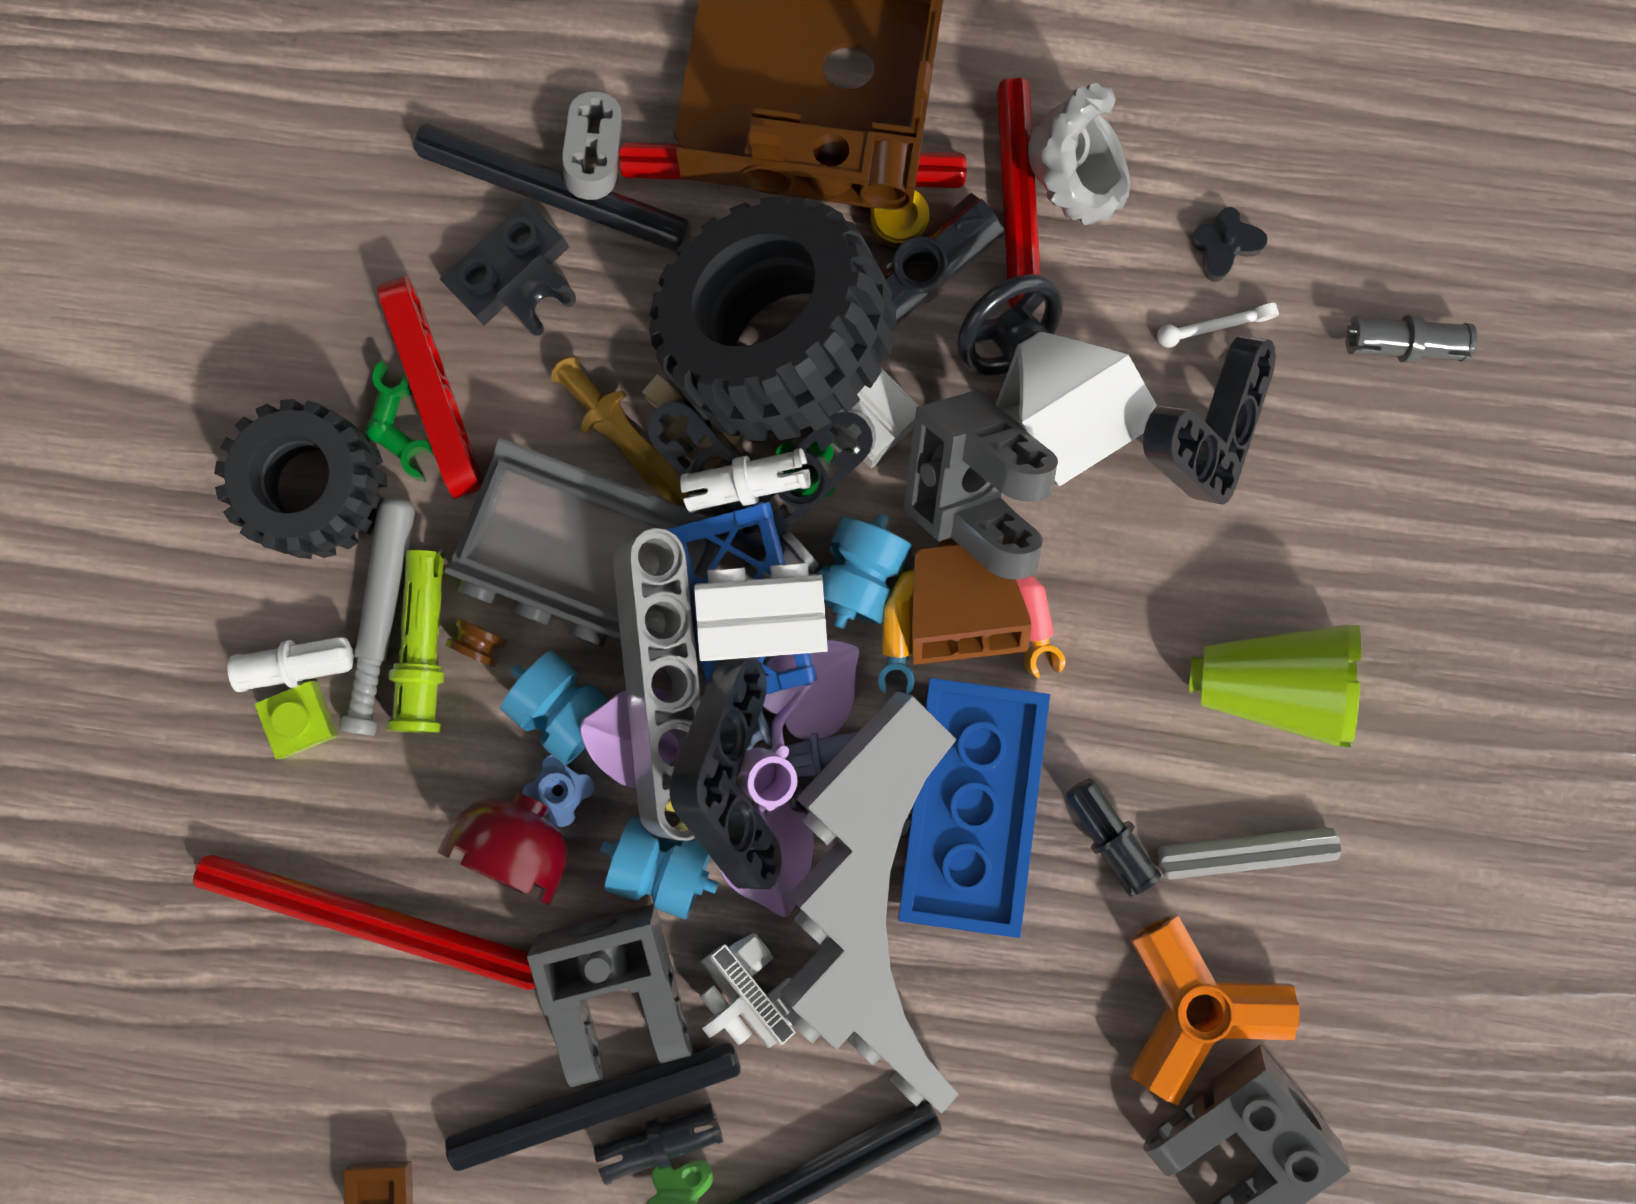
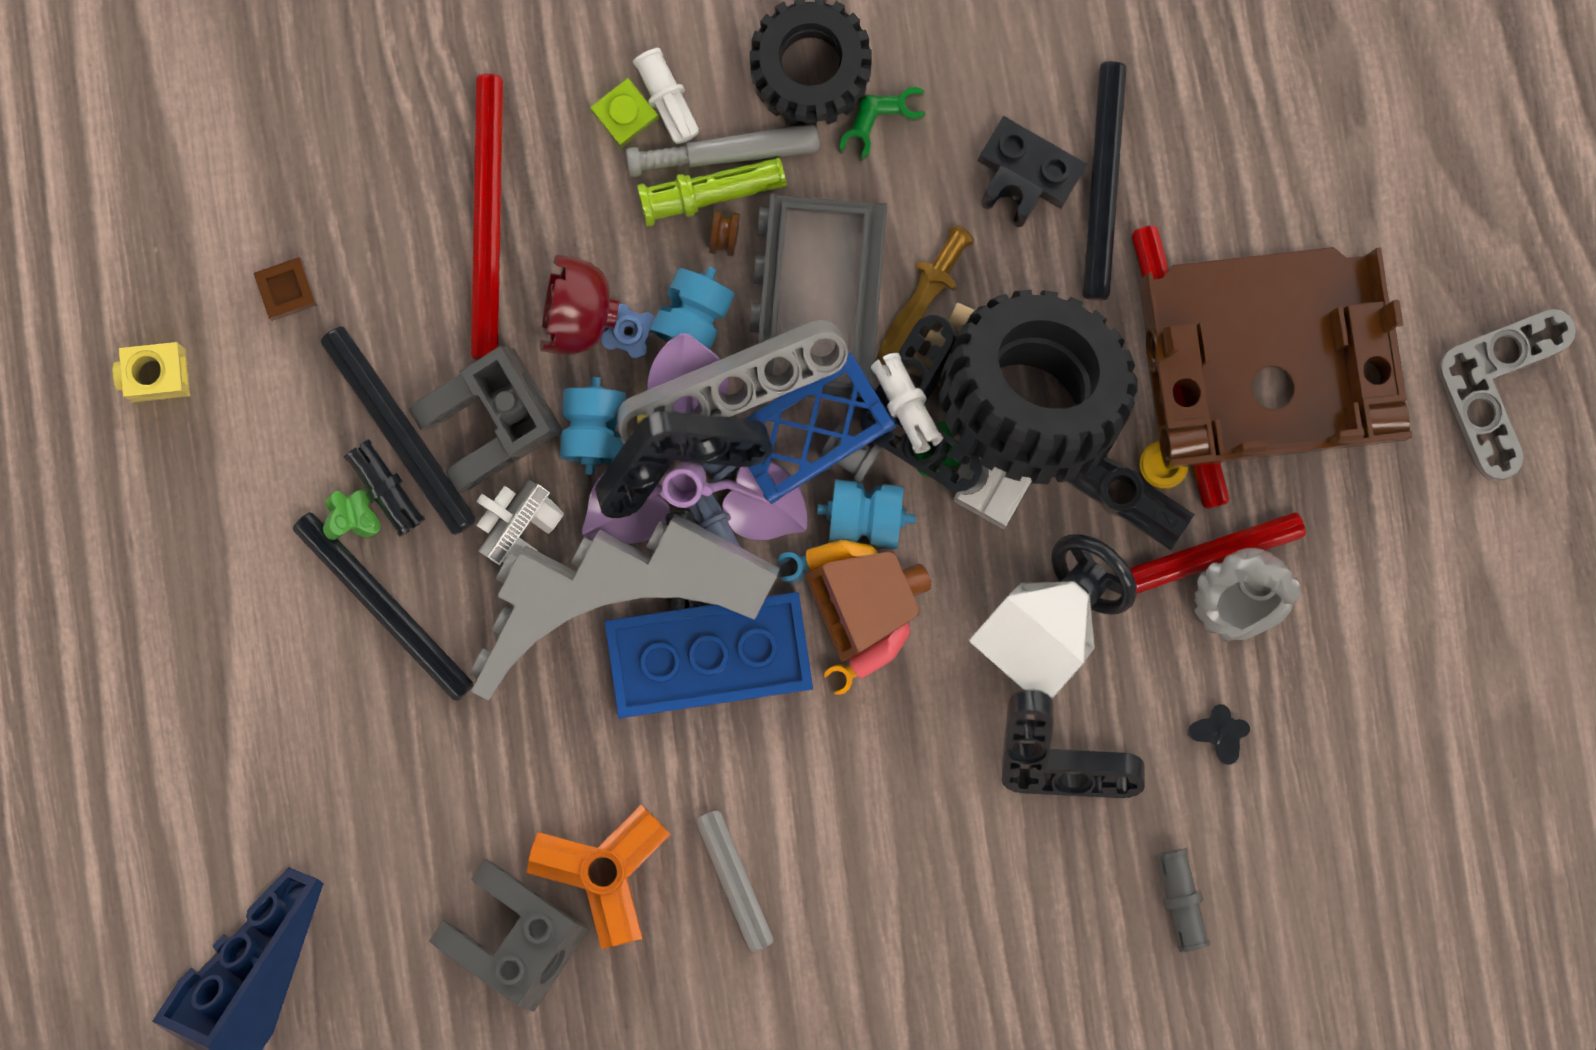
camera: 75 degrees right, 0 degrees up
red beam [377,275,483,499] -> none
light grey beam [562,91,622,200] -> none
white brick [694,563,828,661] -> none
dark grey brick [903,390,1058,579] -> none
black axle [1066,778,1162,897] -> none
white hinge [1157,303,1279,348] -> none
lime cone [1189,624,1362,747] -> none

